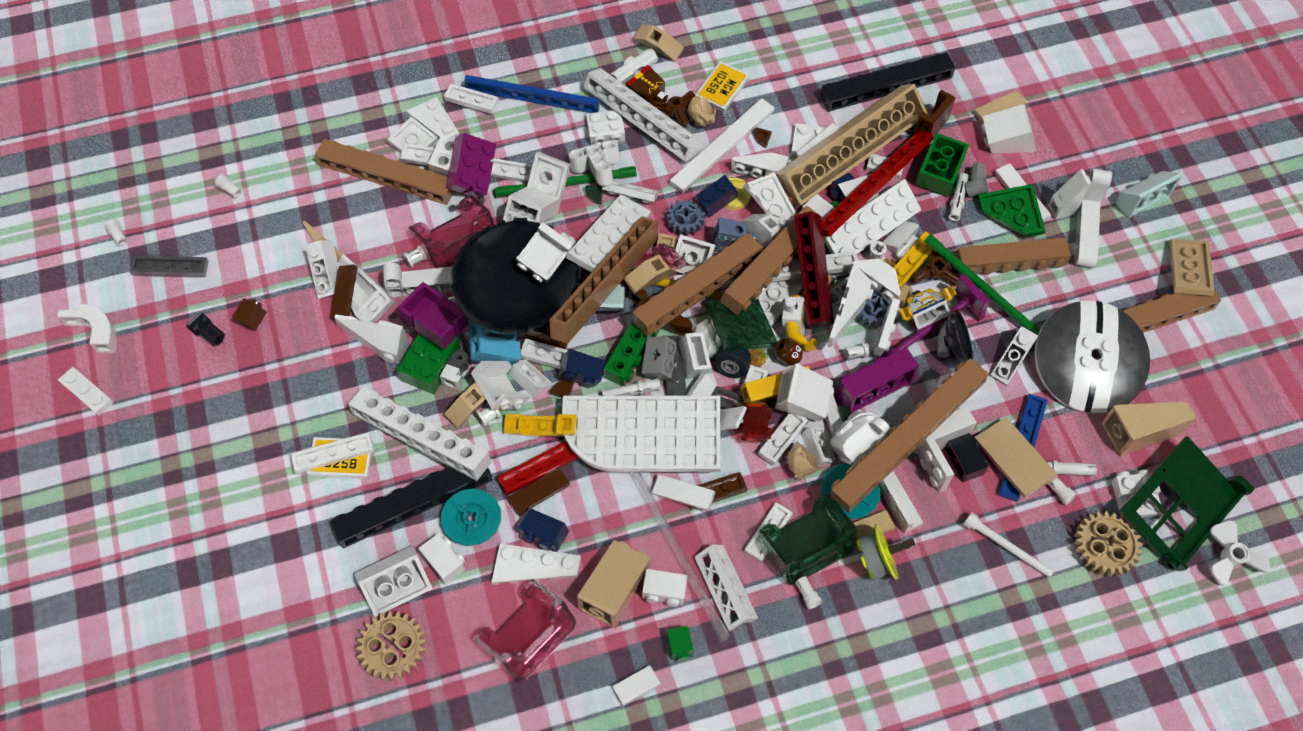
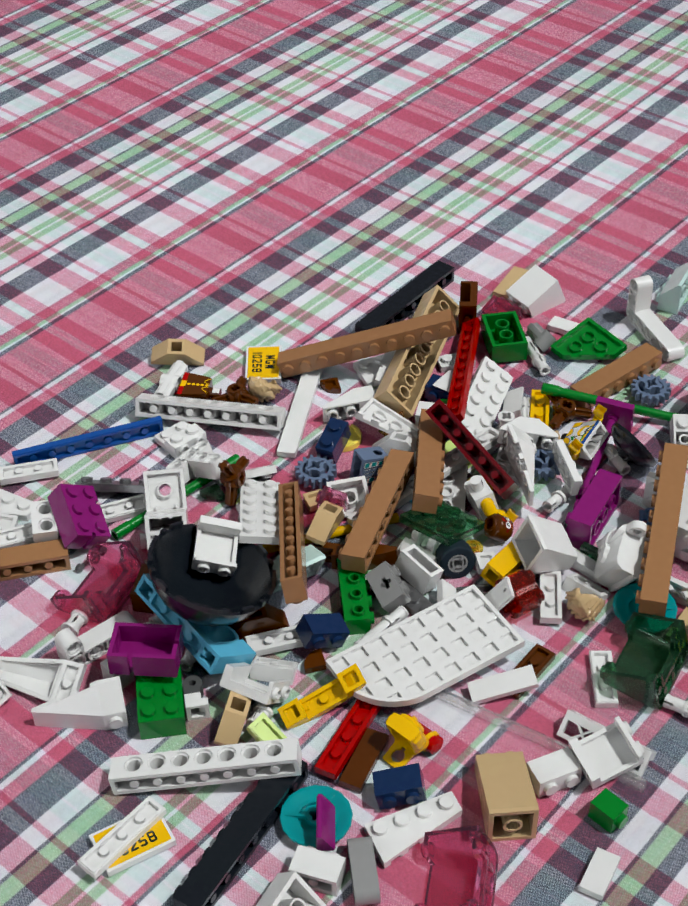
camera: 30 degrees left, 20 degrees down
reddish brown tile [330,264,358,320] -> none
white slope [1048,169,1091,220] -> none
none -> flat silver plate [75,476,145,493]
none -> reddish brown bush [218,456,249,506]
none -> yellowish green tile [246,712,287,742]
none -> medium nougat brick [277,309,456,378]
none -> magenta slope [316,794,335,851]
none -> light grey beam [347,836,381,906]
none -> yellow piece [383,712,444,768]
none -> clear pink bracket [481,295,524,320]
none -> white panel [568,716,645,789]
none -> sand blue gear [630,374,671,406]

